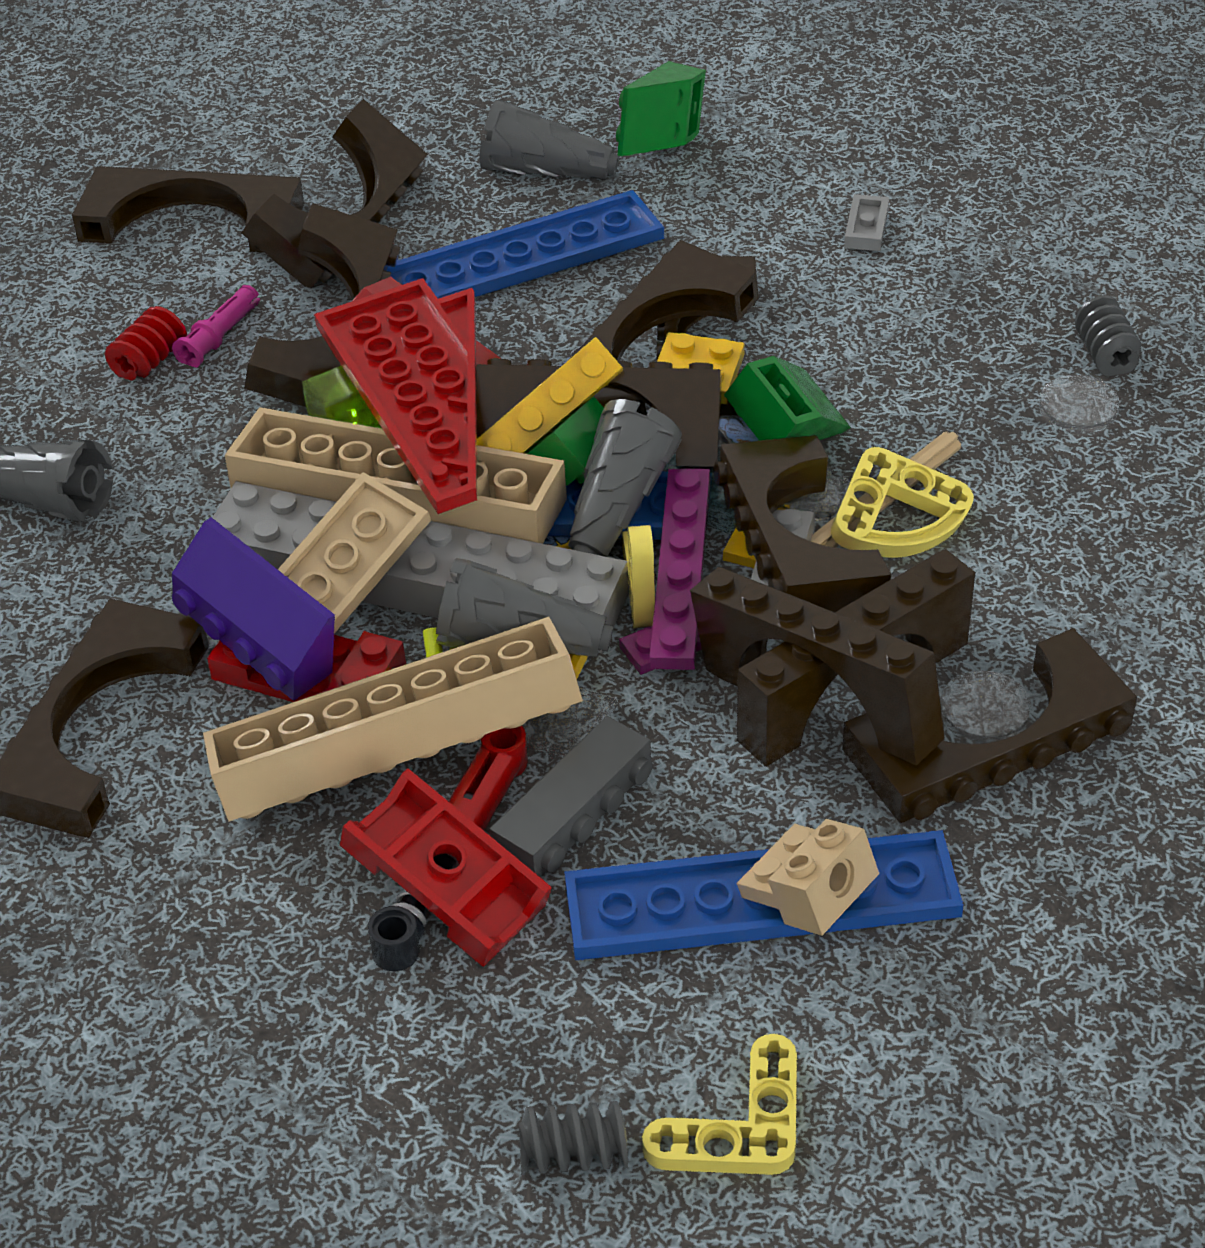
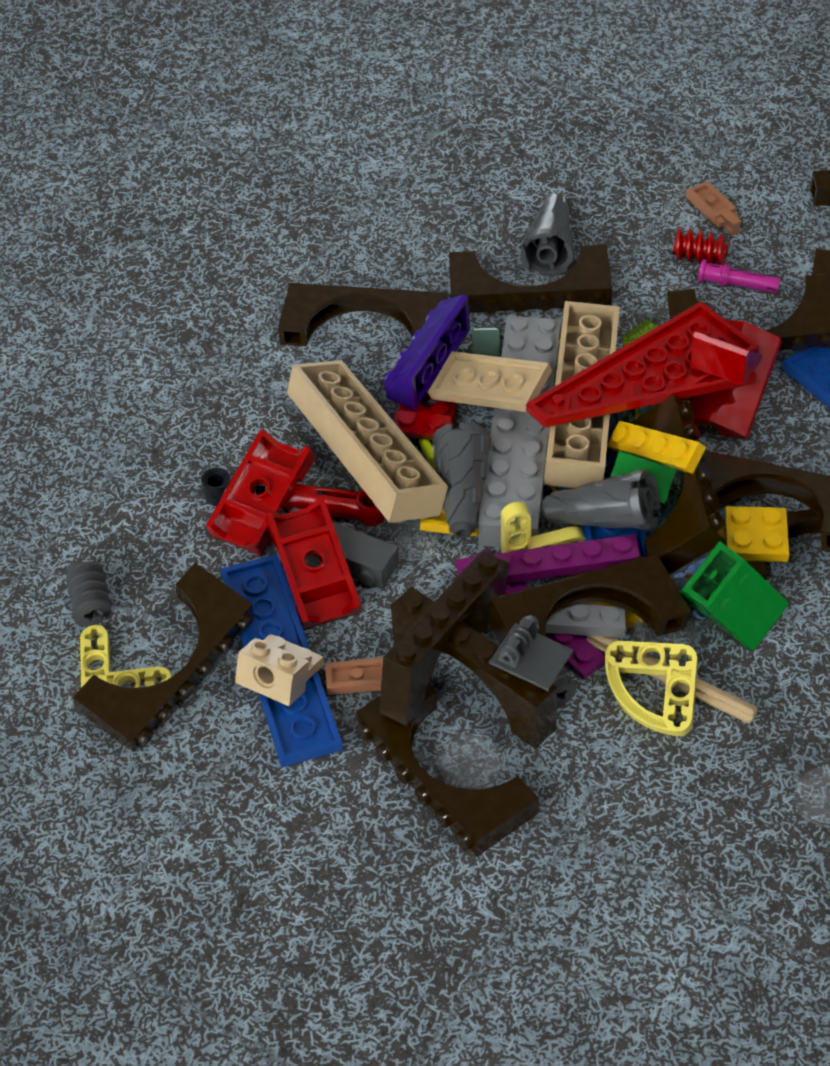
camera: 80 degrees right, 5 degrees up
none -> dark brown arch [73,563,254,752]
none -> red piece [266,497,361,630]
none -> nougat plate [325,657,383,696]
none -> dark brown arch [449,245,612,313]
none -> dark grey hinge [489,615,573,691]
none -> nougat hinge [686,181,741,236]
none -> red slope [690,332,763,386]

